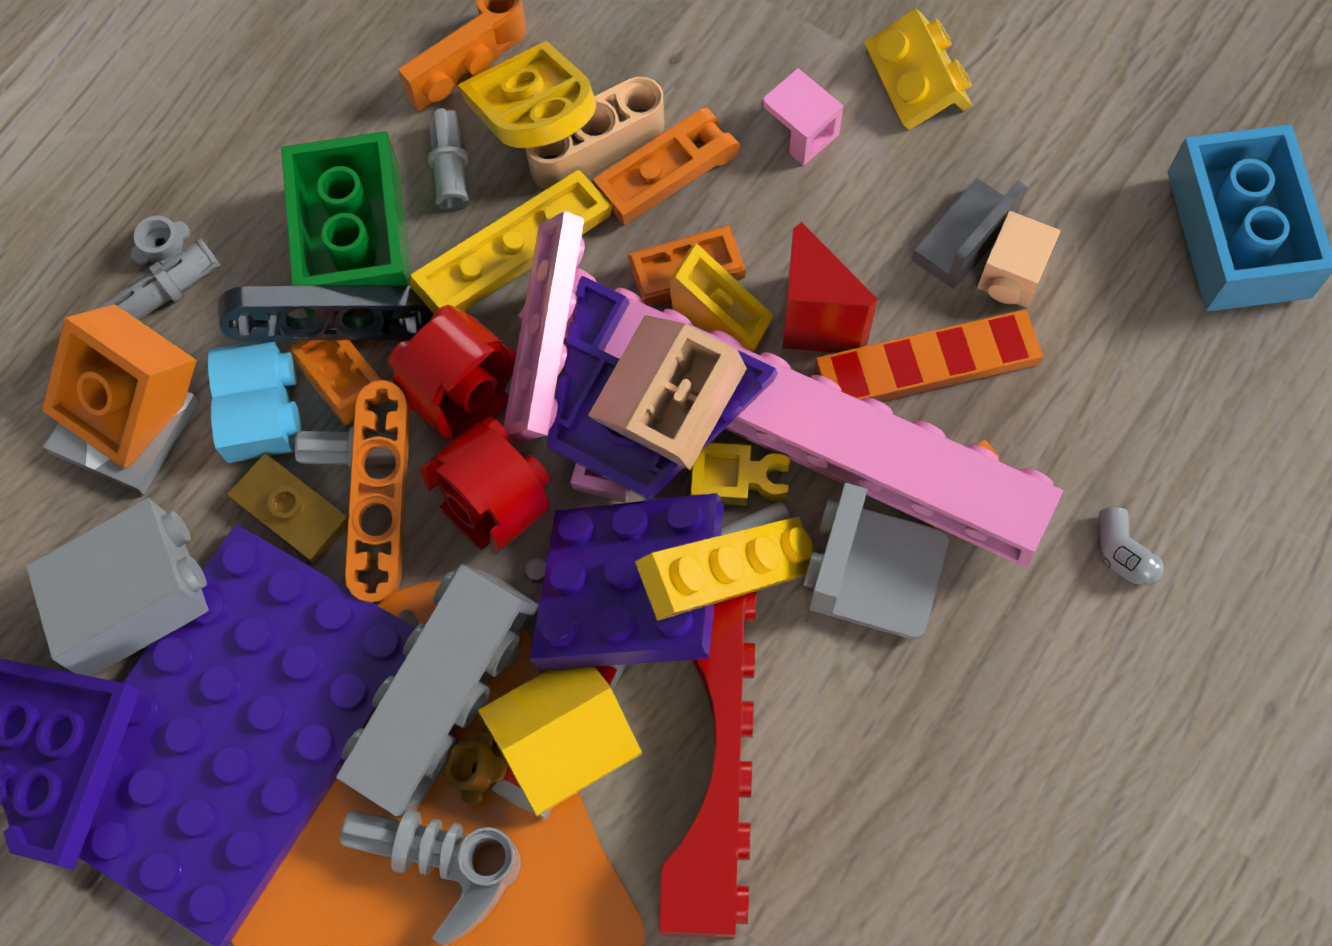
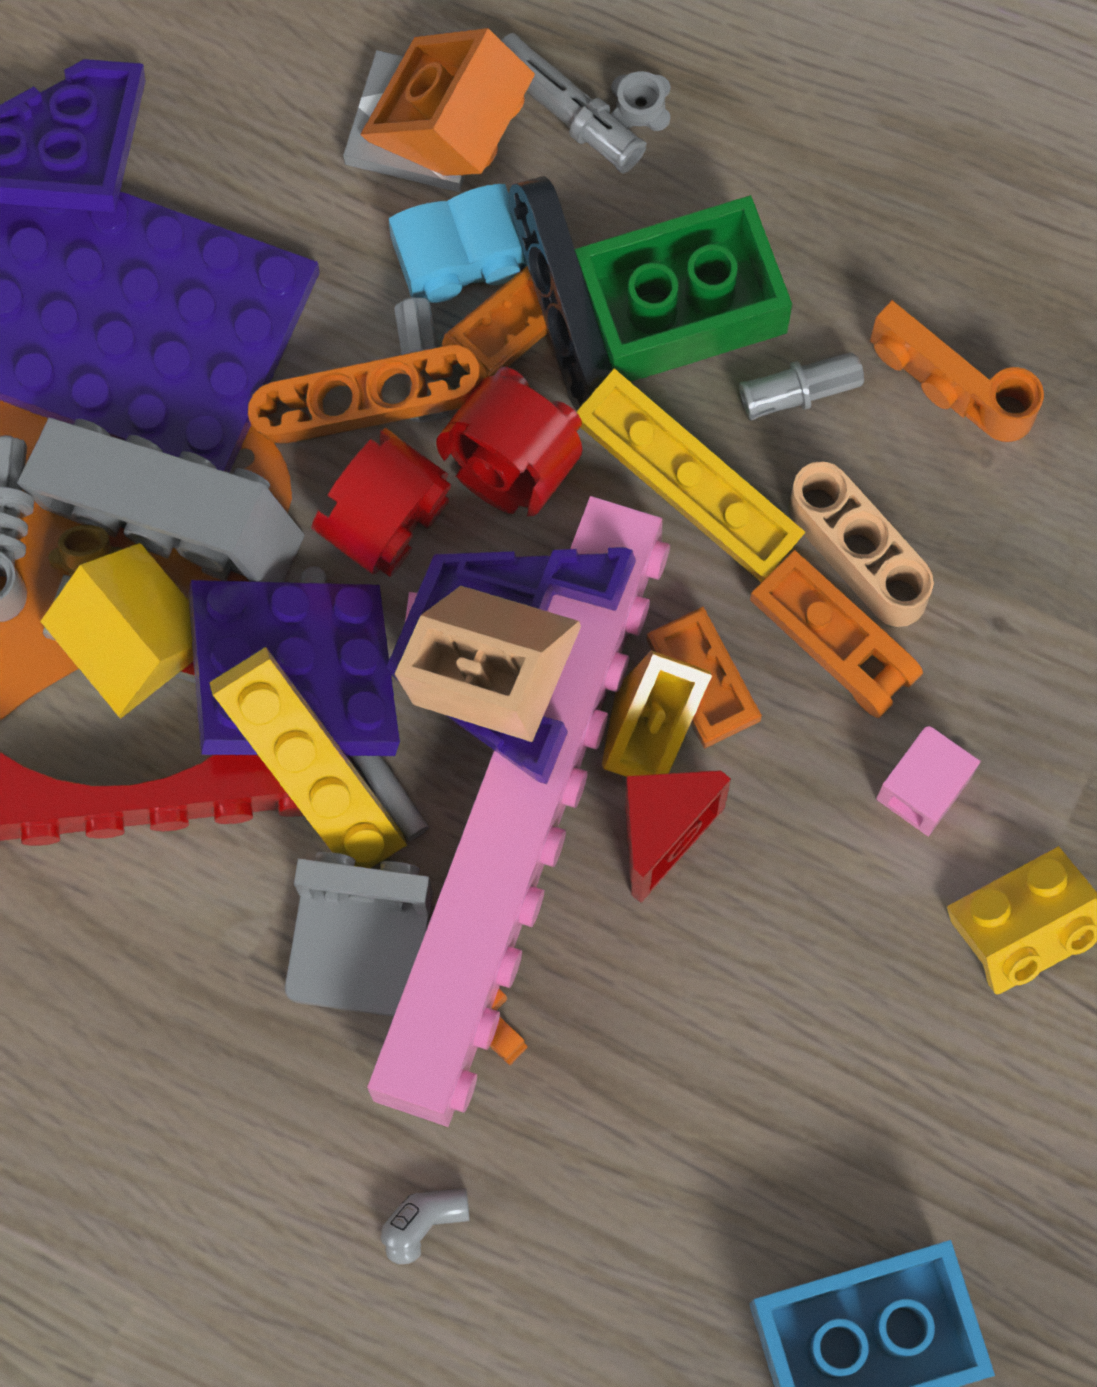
camera: 80 degrees right, 5 degrees up
light grey brick [26,498,209,677] -> none
pearl gold plate [227,453,349,565] -> none
yellow tile [458,41,596,148] -> none
bright pink plate [504,211,585,442] -> none
yellow plate [691,443,790,506] -> none
tile [815,309,1043,402] -> none
flat silver panel [911,178,1028,290] -> none
light nougat brick [977,211,1061,308] -> none

